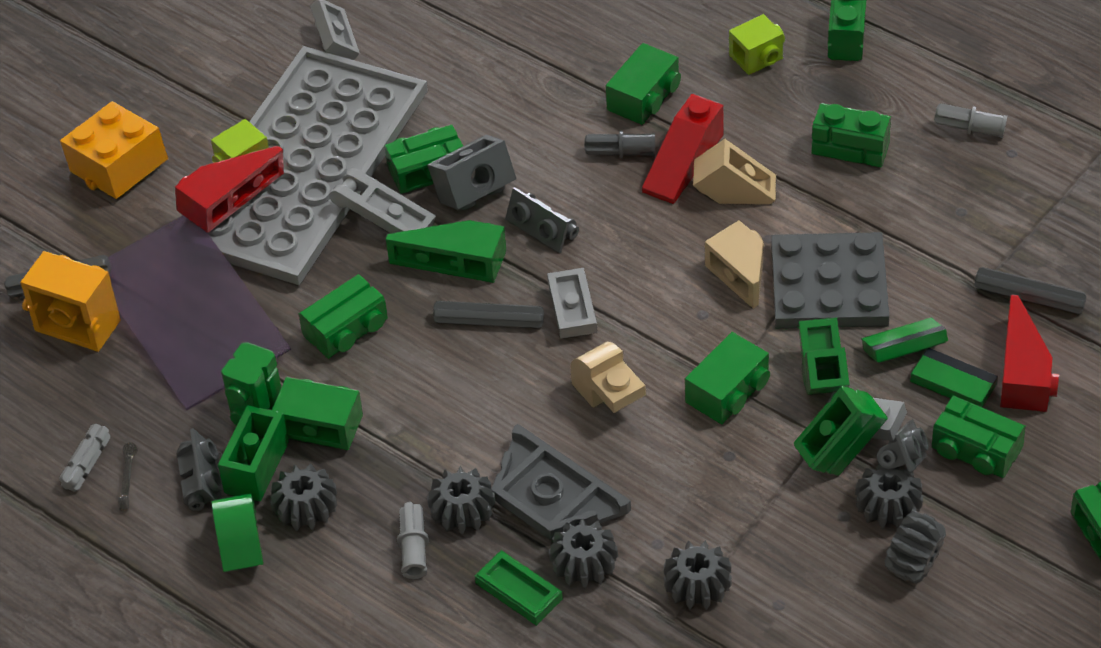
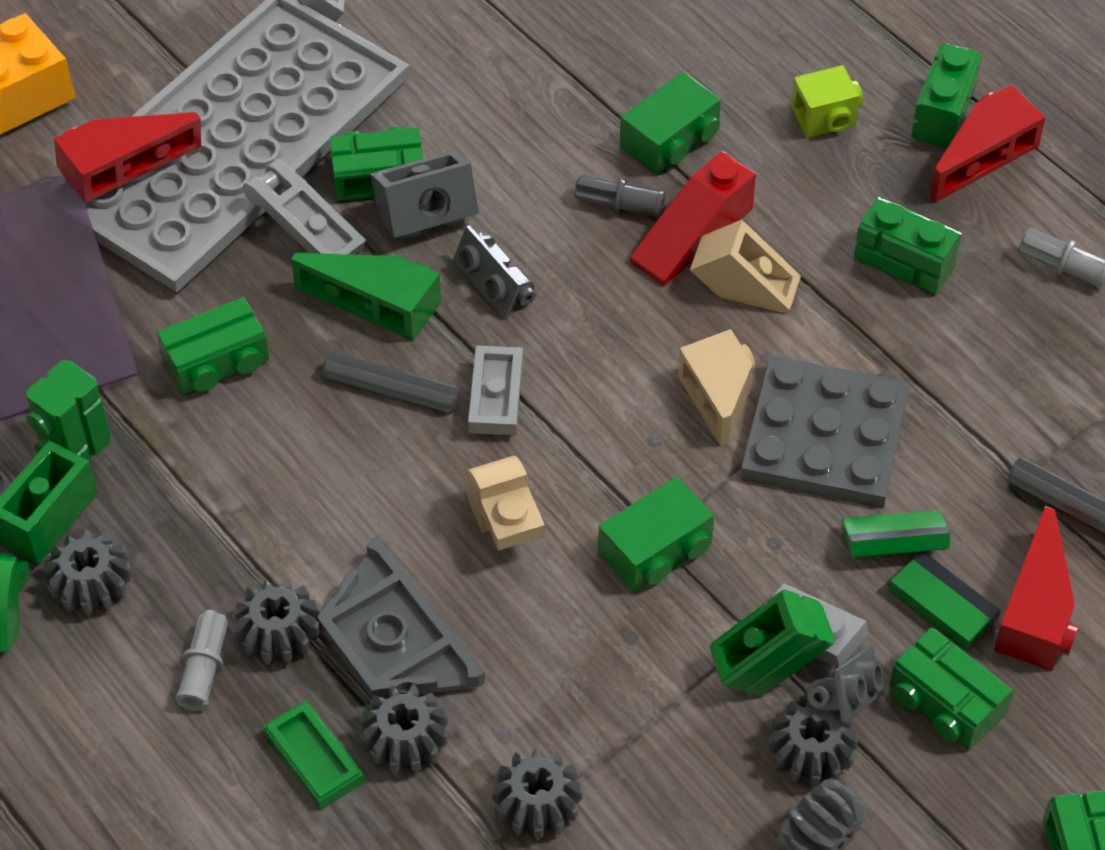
camera: 10 degrees right, 5 degrees up
lime brick [211,119,269,163] -> none
green brick [272,377,363,450] -> none
green brick [798,317,850,395] -> none
none -> red slope [930,84,1046,203]

